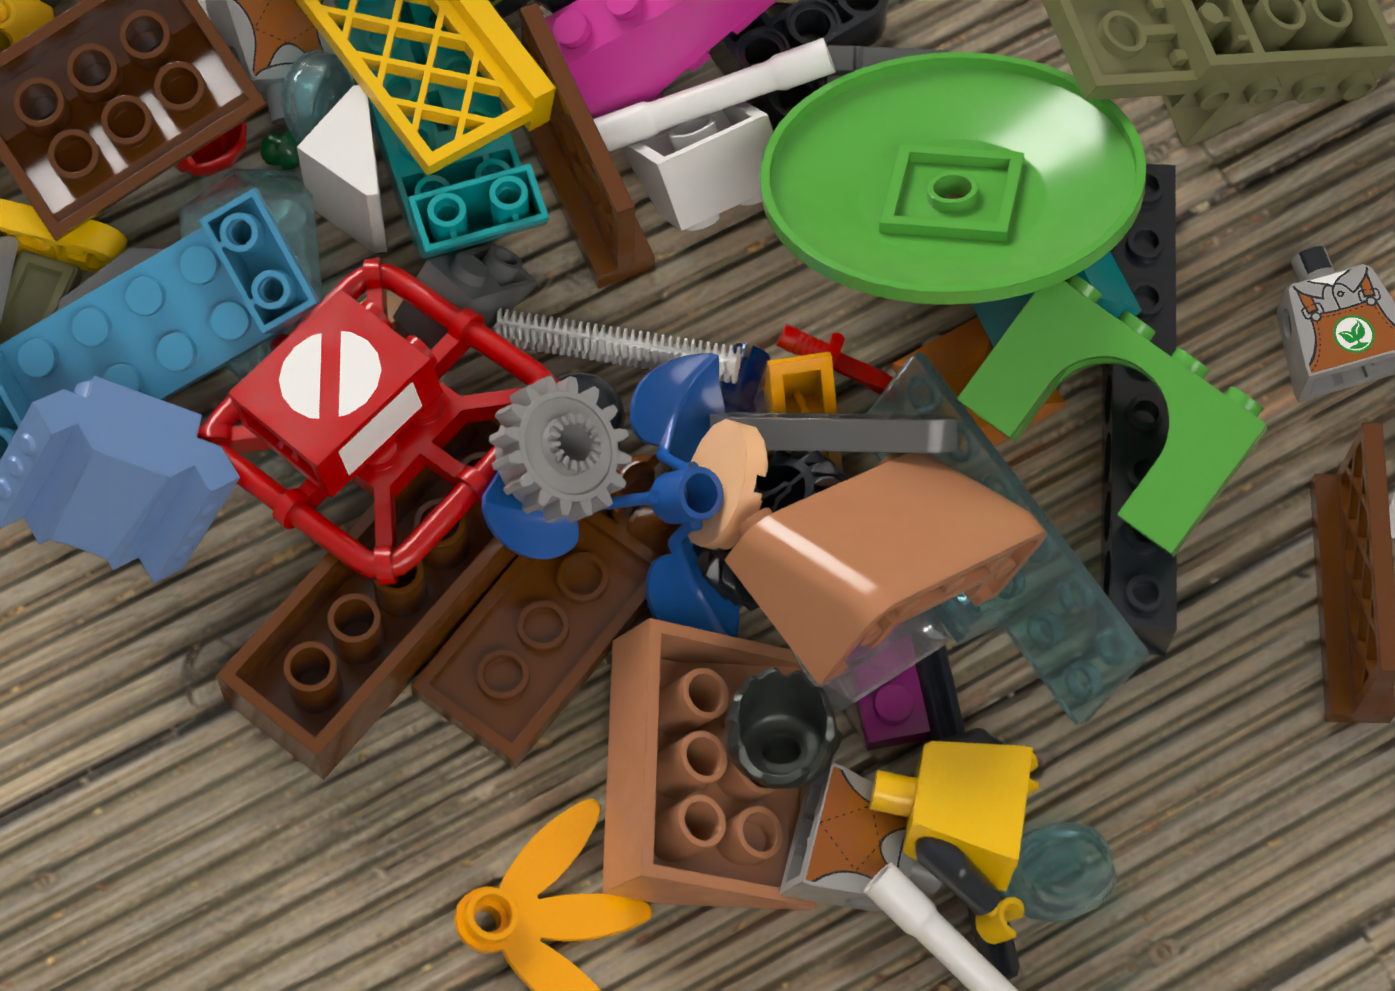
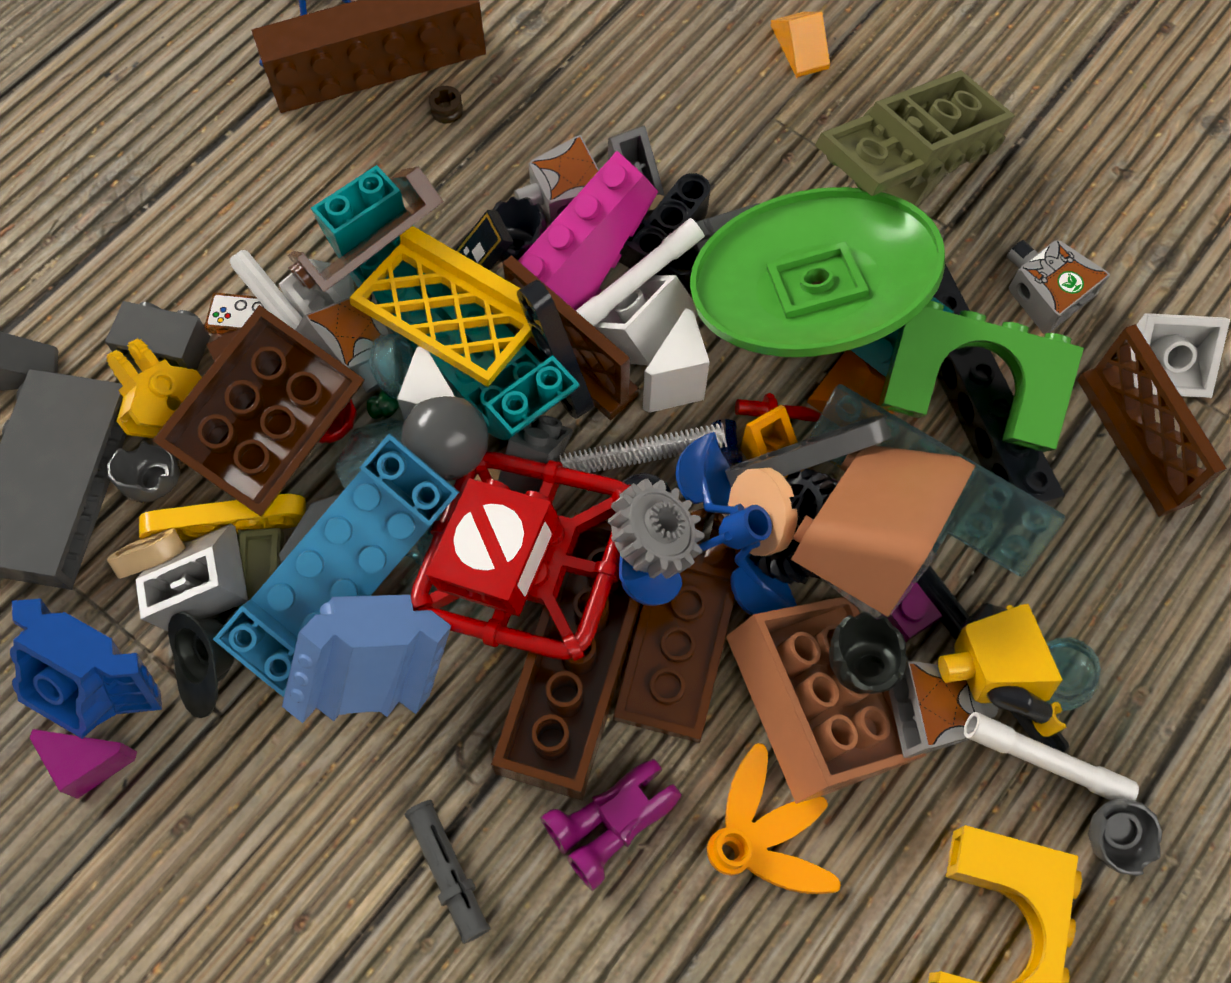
camera: 20 degrees left, 0 degrees up
none -> dark grey helmet [401,396,489,481]
none -> dark grey pin [405,800,491,944]
none -> black beam [517,279,594,419]
none -> magenta piece [540,759,682,891]
none -> white slope [643,308,710,413]

